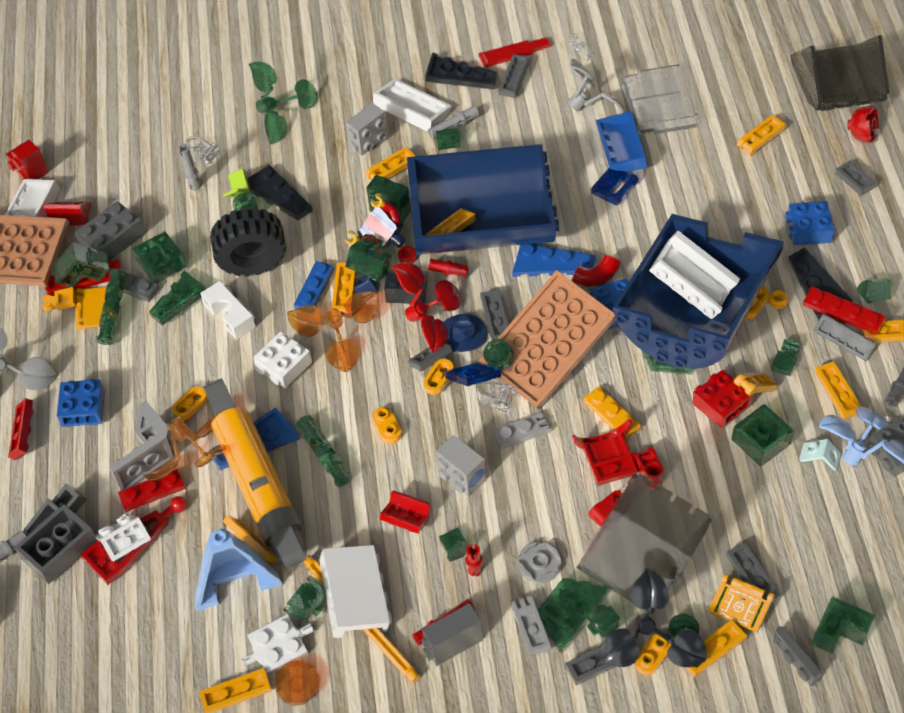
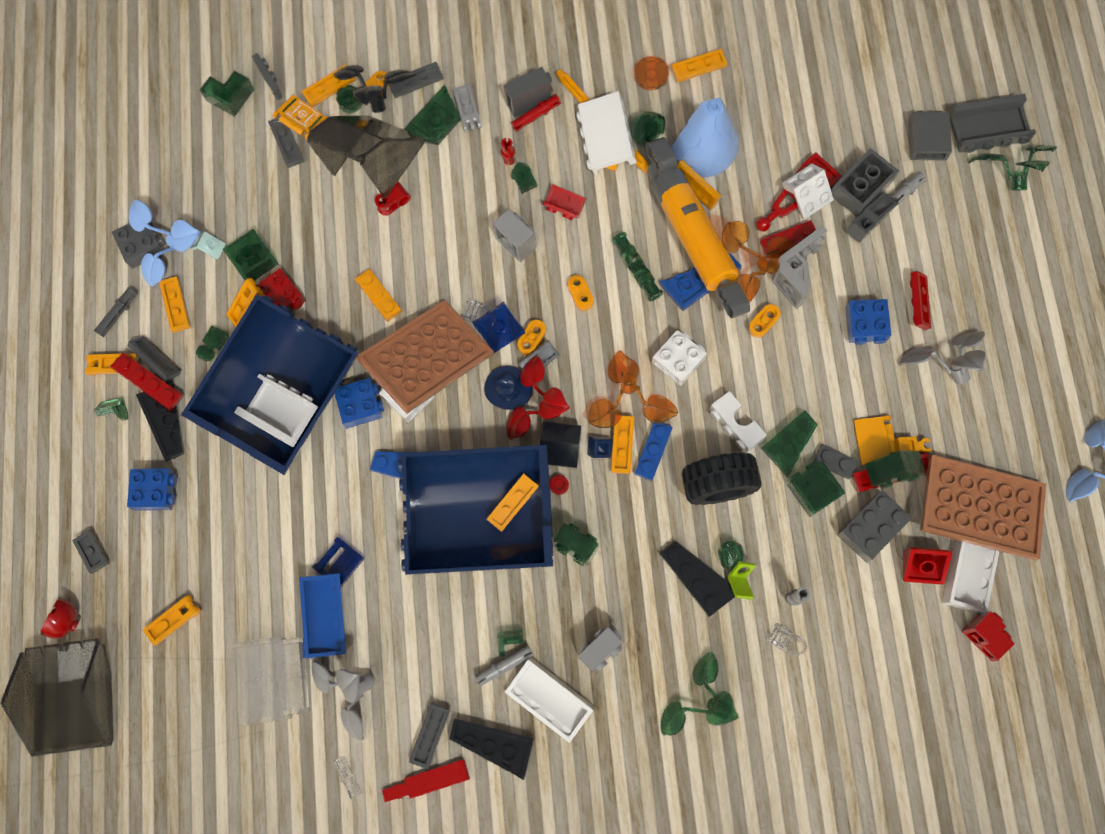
camera: 175 degrees left, 20 degrees up
clear green piece [96,269,127,345] -> none
white plate [241,615,314,675] -> none
torso [345,193,406,249] -> none
clear green brick [345,234,392,282] -> none
light orange plate [365,147,415,187] -> none
dark grey plate [480,289,509,344] -> none
clear green wheel [483,339,515,371] -> none
light grey hinge [493,412,552,450] -> none
light grey tile [518,542,561,583] -> none
red cylinder [571,255,621,287] -> none
red piece [572,419,638,486] -> none
clear green head [586,604,621,638] -> none
red piece [631,446,664,488] -> none

